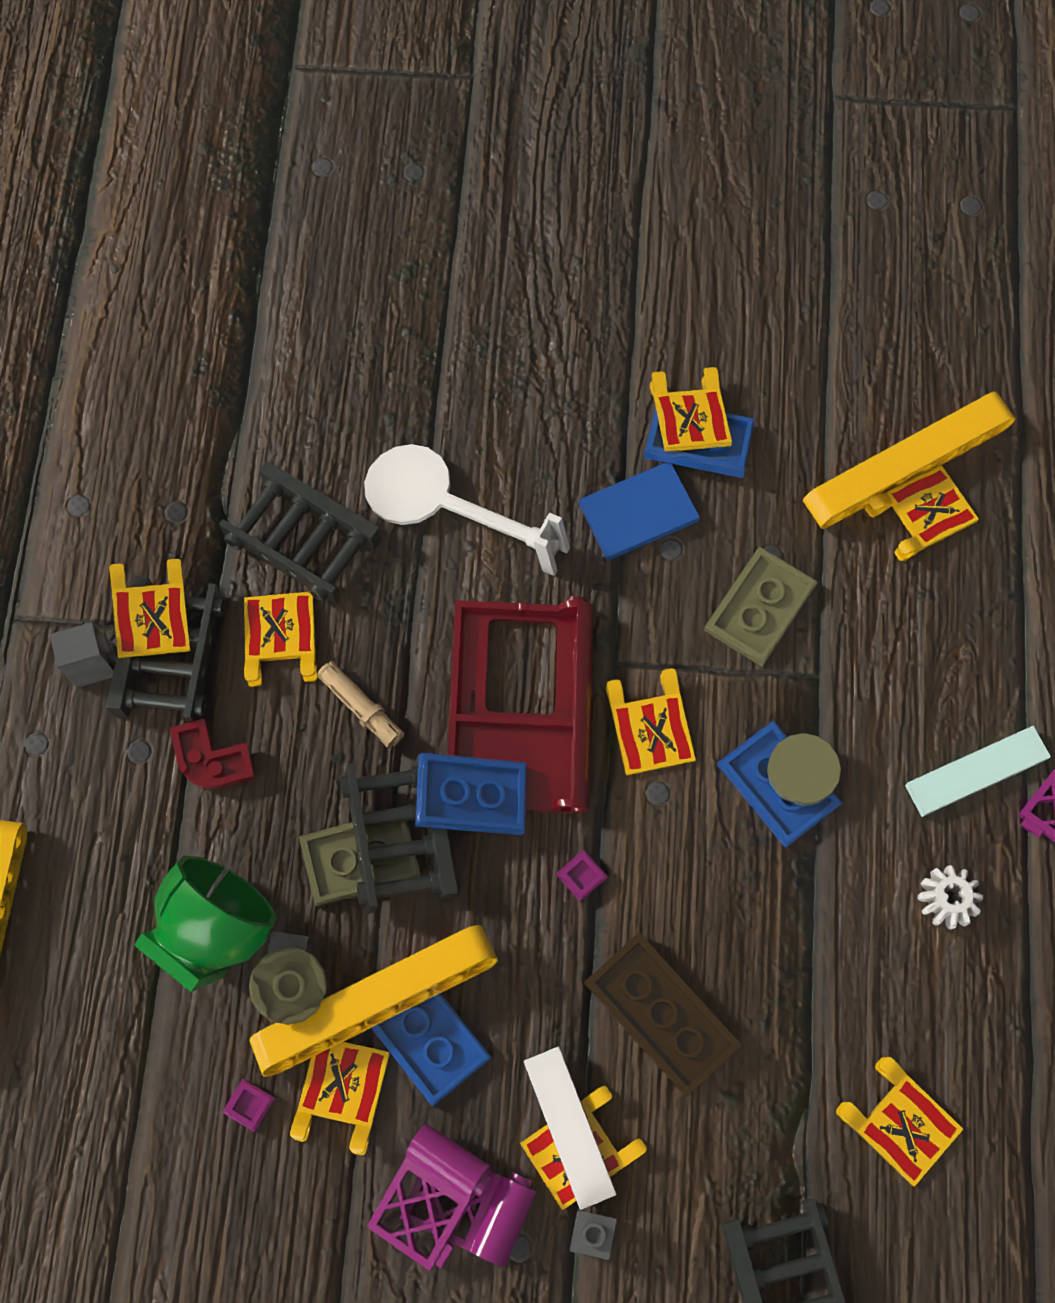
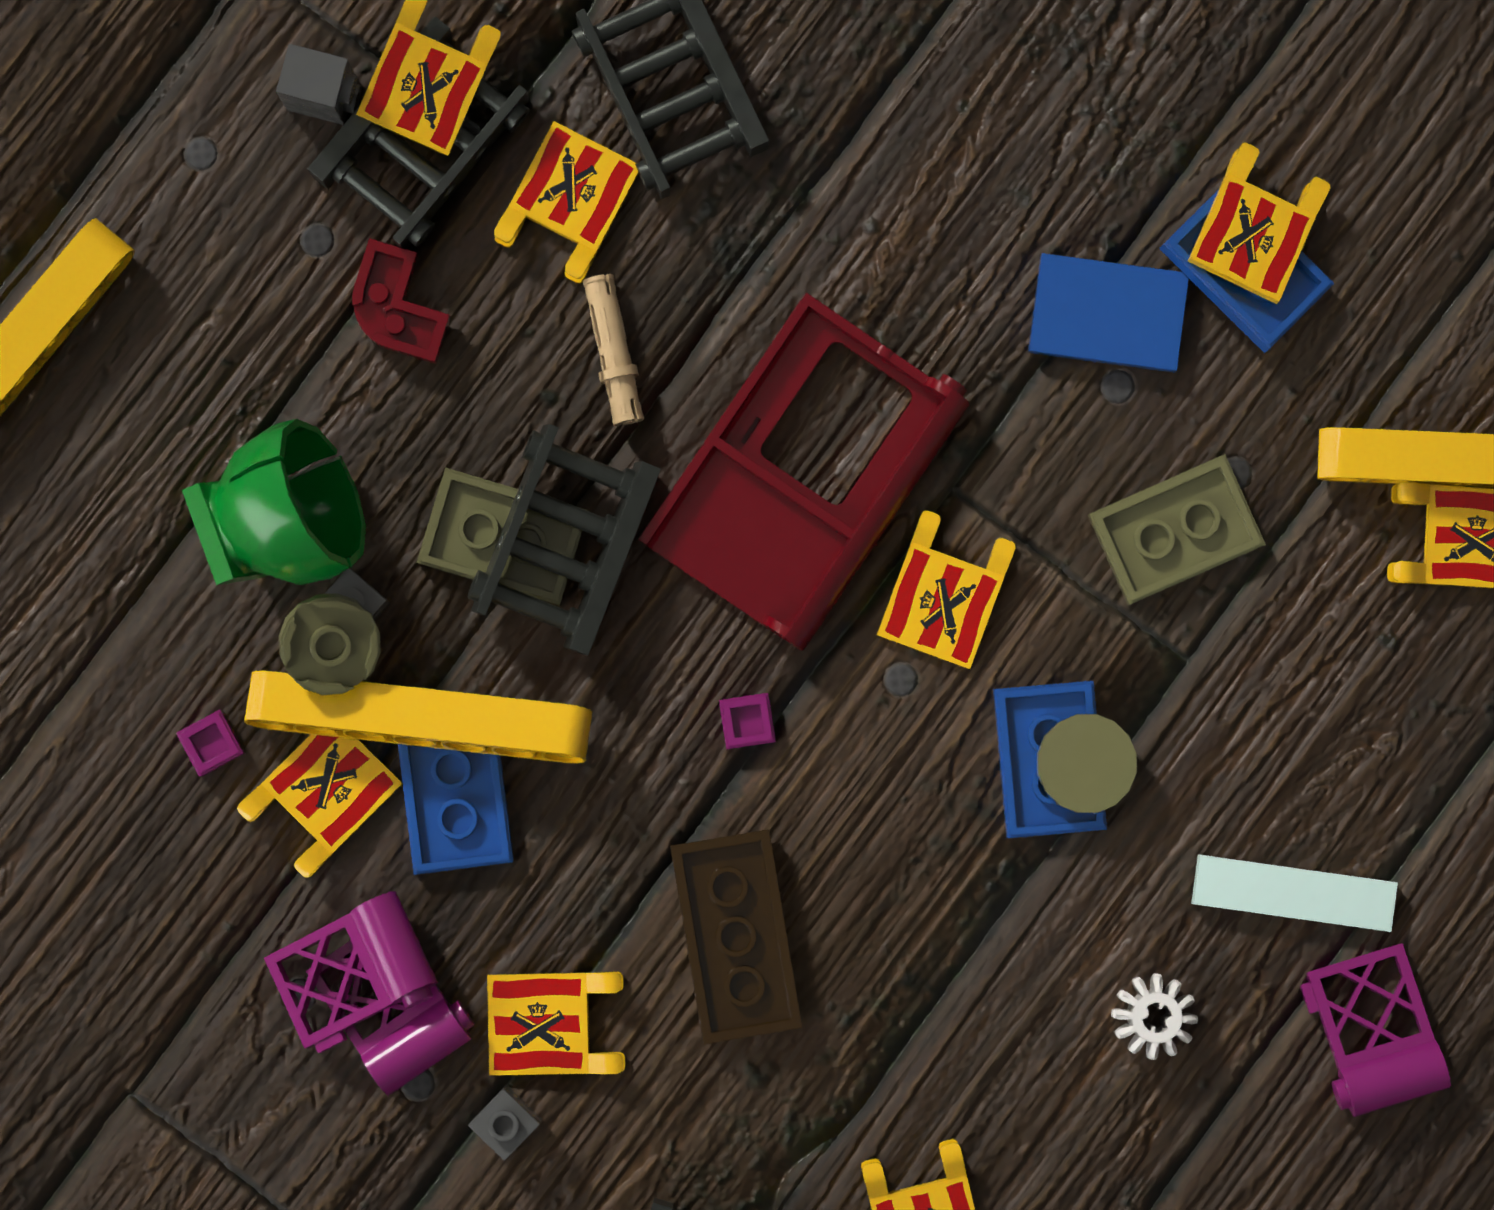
camera: 20 degrees right, 15 degrees up
white piece [364,444,570,576] -> none
blue tile [415,753,526,835] -> none
white tile [524,1046,617,1210] -> none

